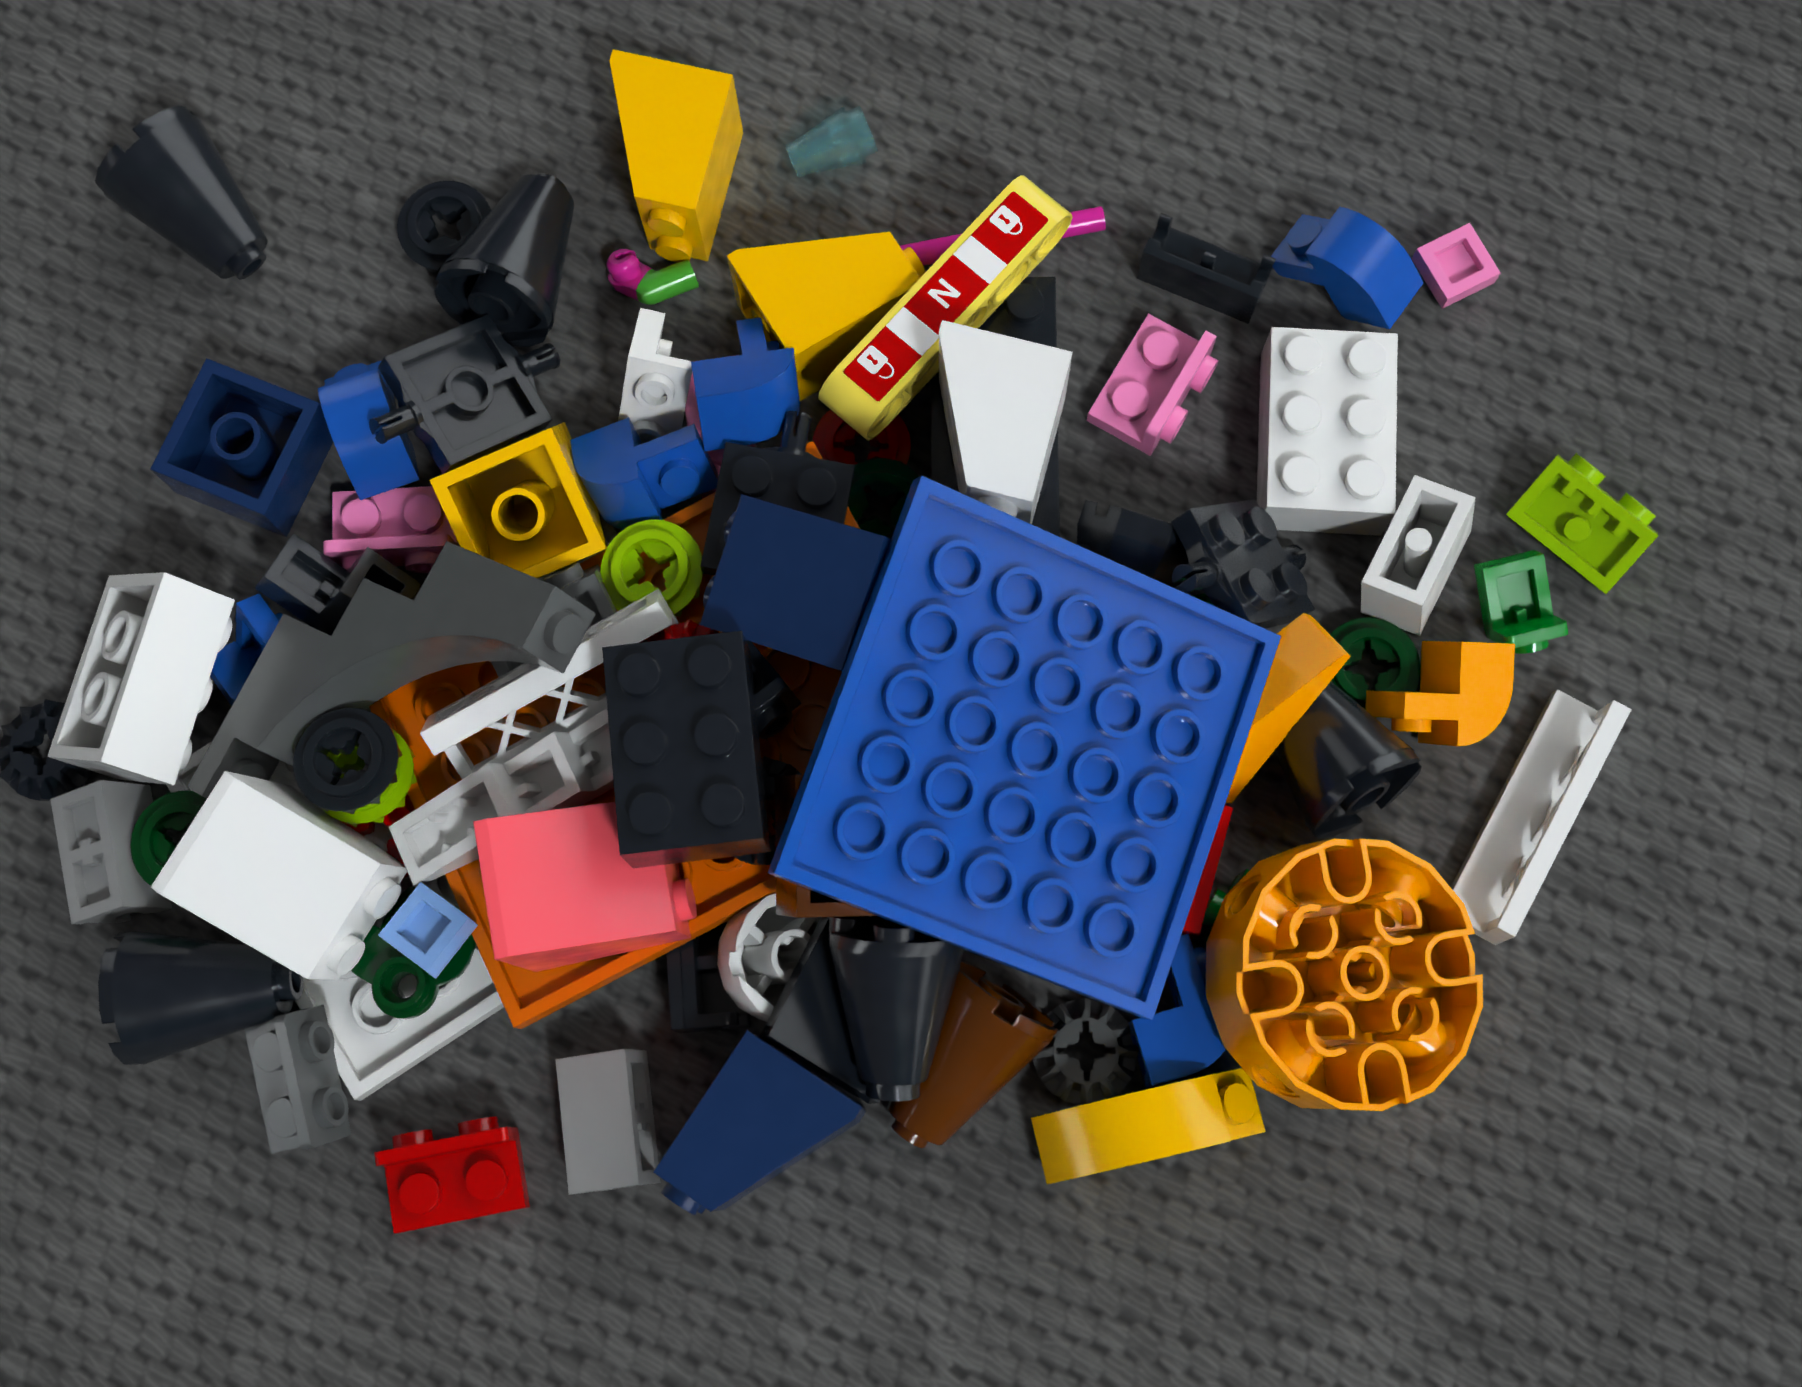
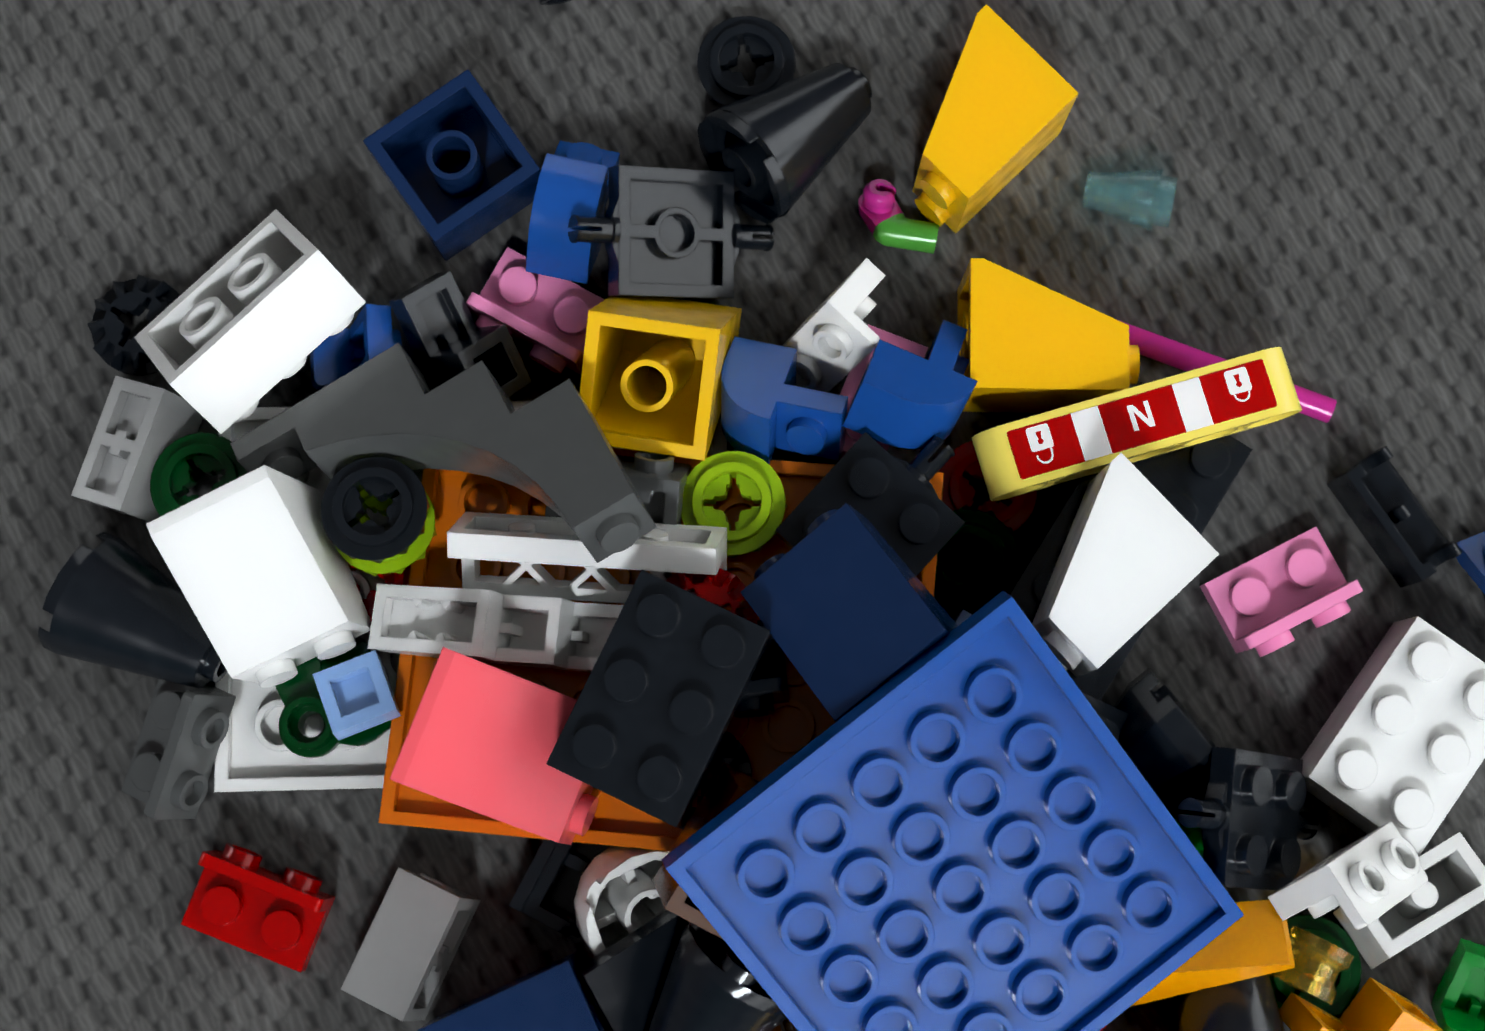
camera: 30 degrees right, 5 degrees up
none -> white bracket [1268,821,1428,930]
none -> clear yellow wheel [1270,926,1354,1006]

